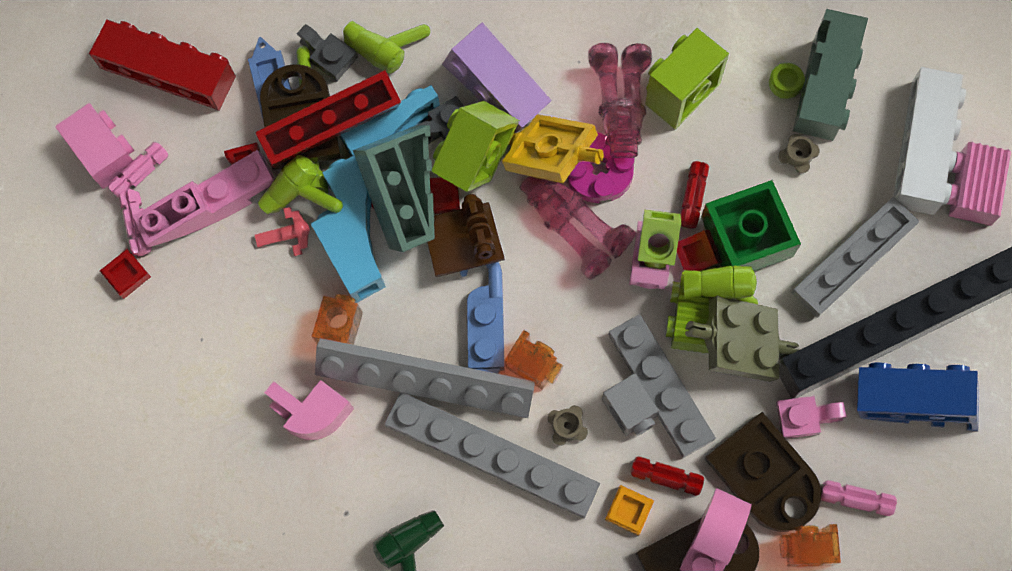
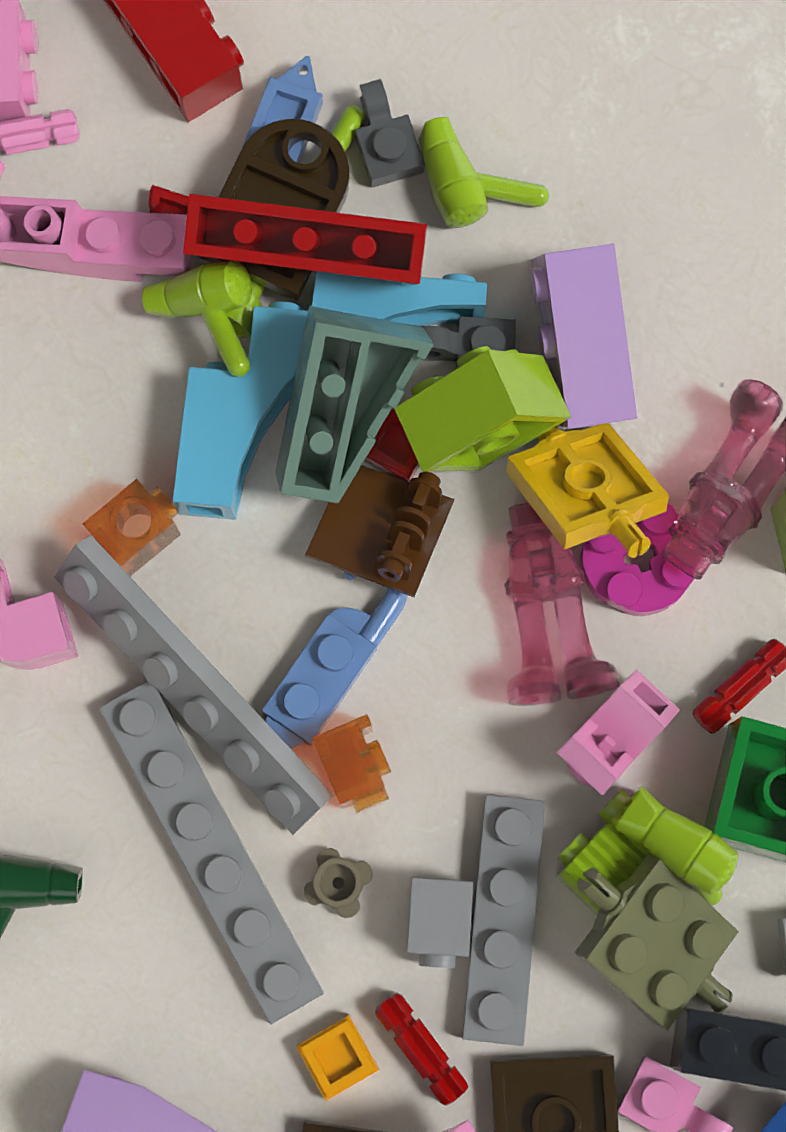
camera: 30 degrees right, 5 degrees up
coral piece [255,207,310,256] -> none
lime brick [638,209,681,269] -> none
red plate [677,230,722,272] -> none

